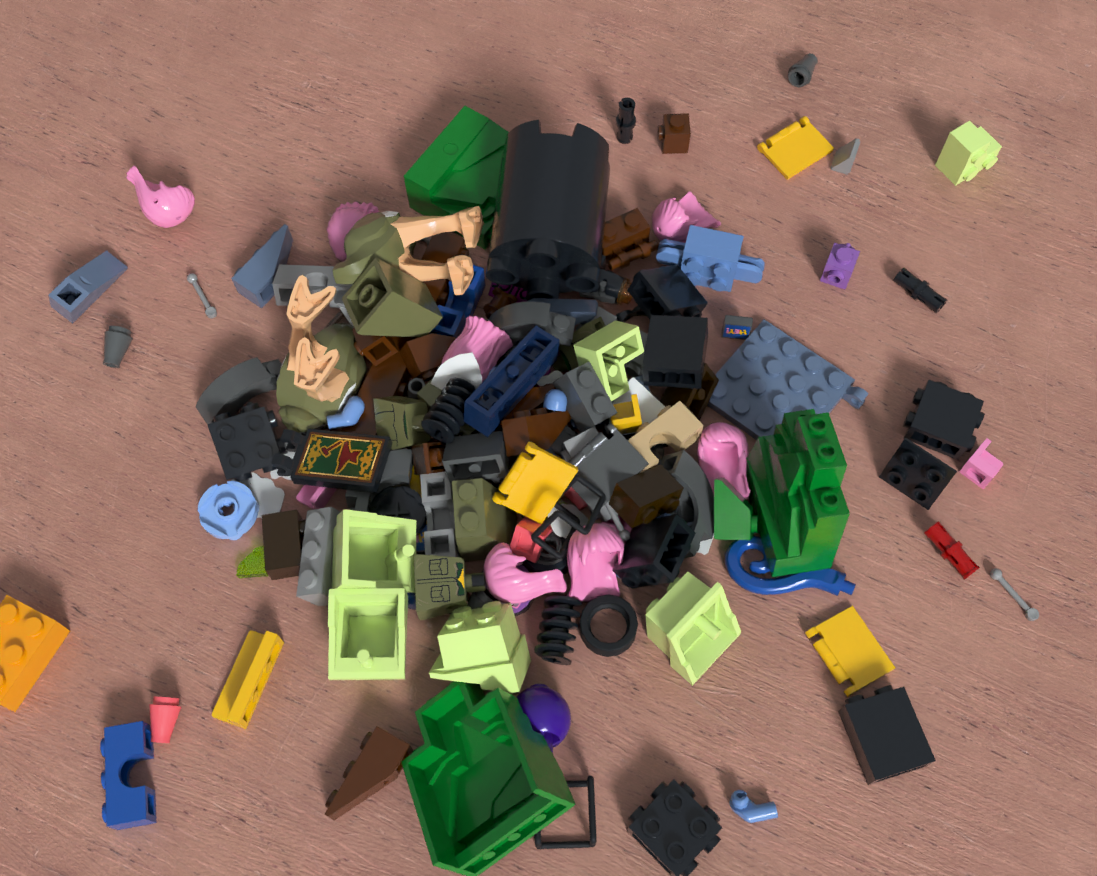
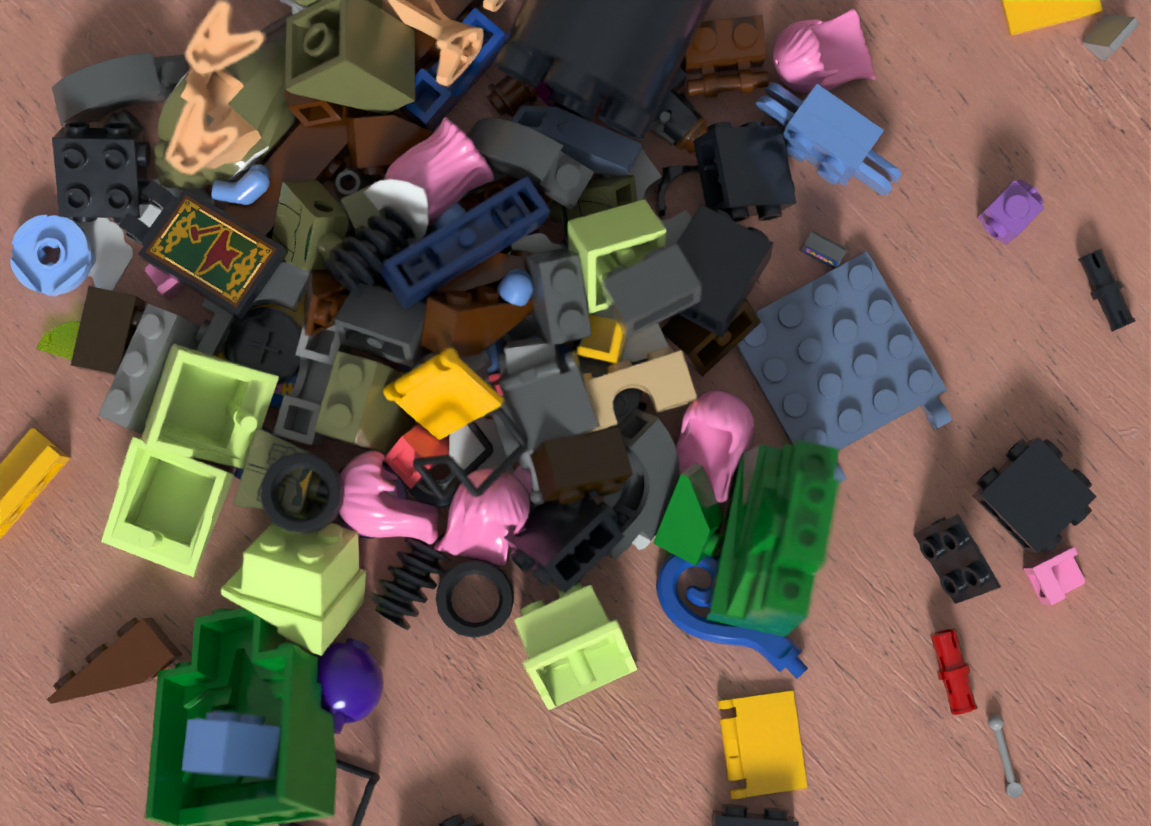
camera: 20 degrees right, 20 degrees up
none -> medium blue brick [182,712,281,778]
none -> black tyre [260,452,344,534]
none -> dark grey piece [601,244,701,339]

